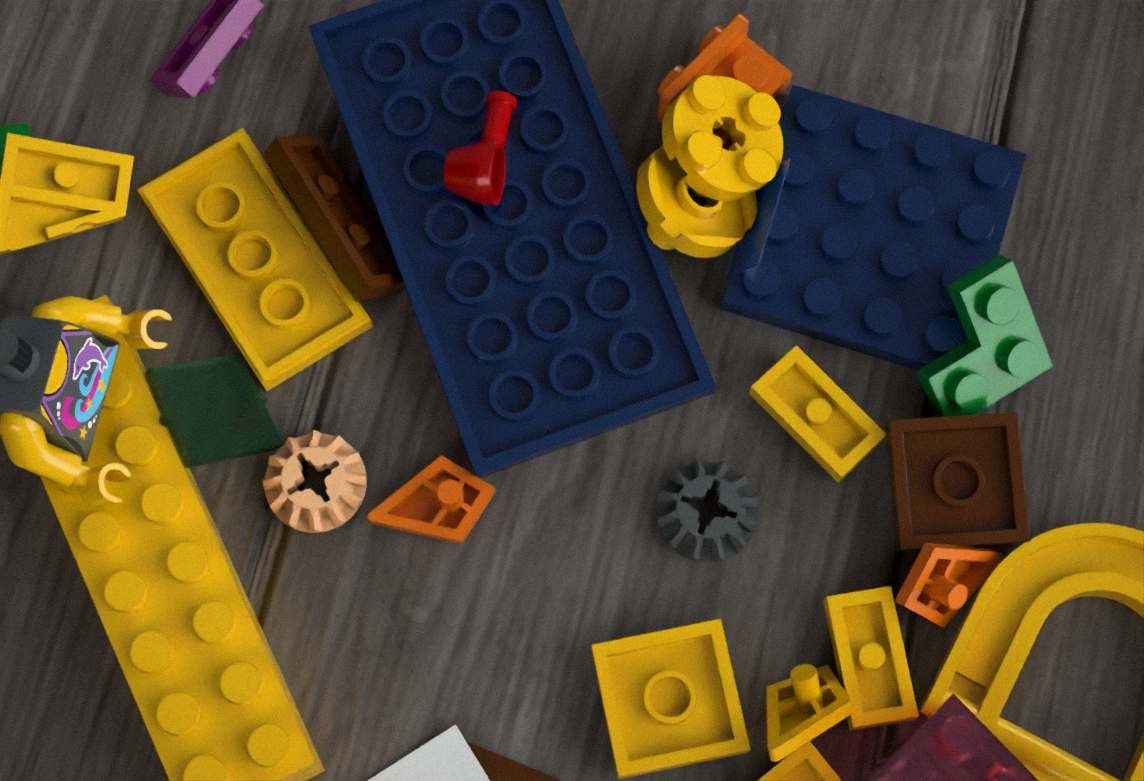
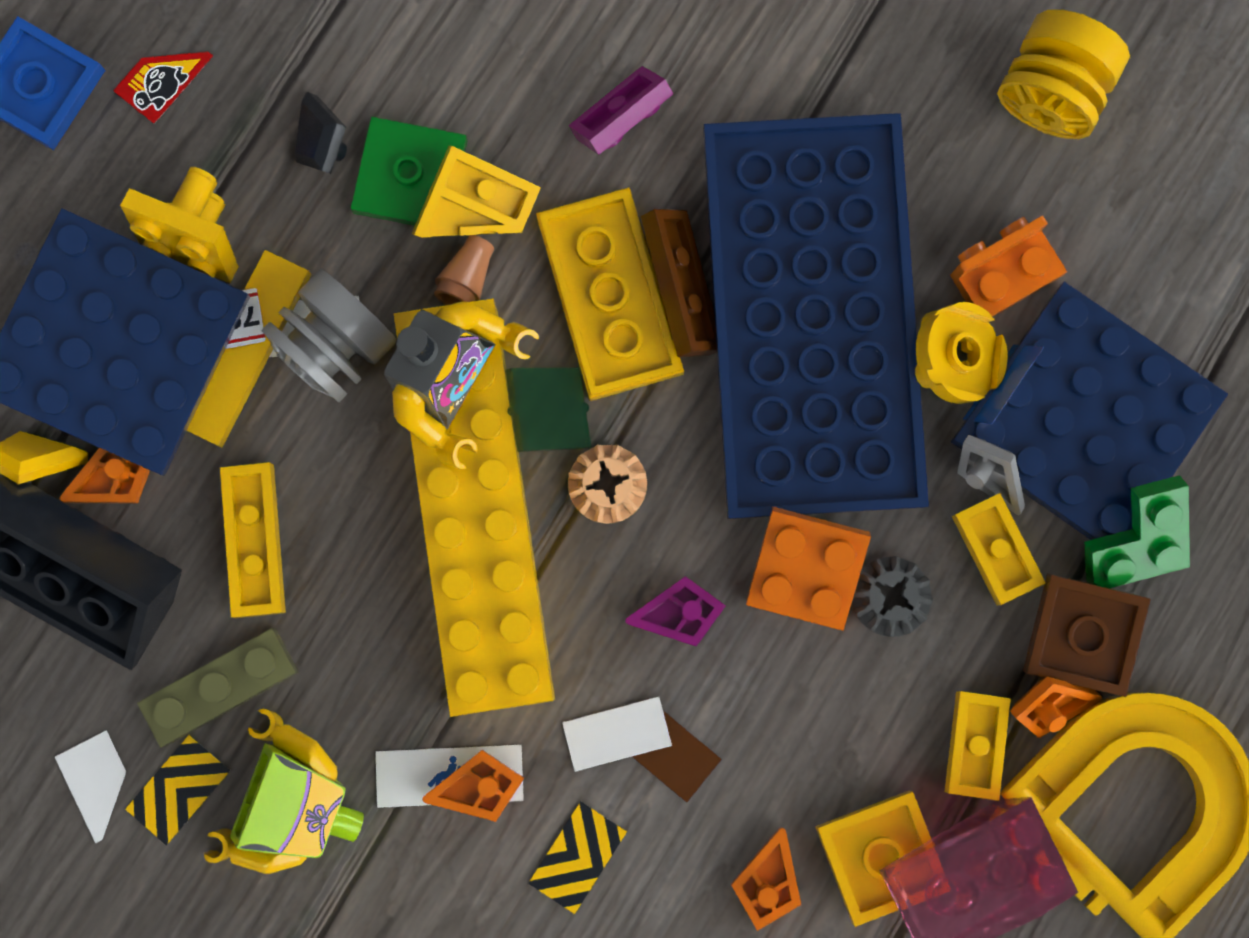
camera: 15 degrees right, 10 degrees up
orange piece [368,455,496,545] -> none
red bar [444,91,517,206] -> none
yellow plate [591,619,751,779] -> none
yellow plate [662,75,783,201] -> none
yellow piece [766,664,854,762] -> none
none -> nougat cone [434,235,494,305]
none -> magenta piece [625,576,726,647]
none -> orange plate [746,506,871,631]
none -> light grey piece [957,435,1025,515]

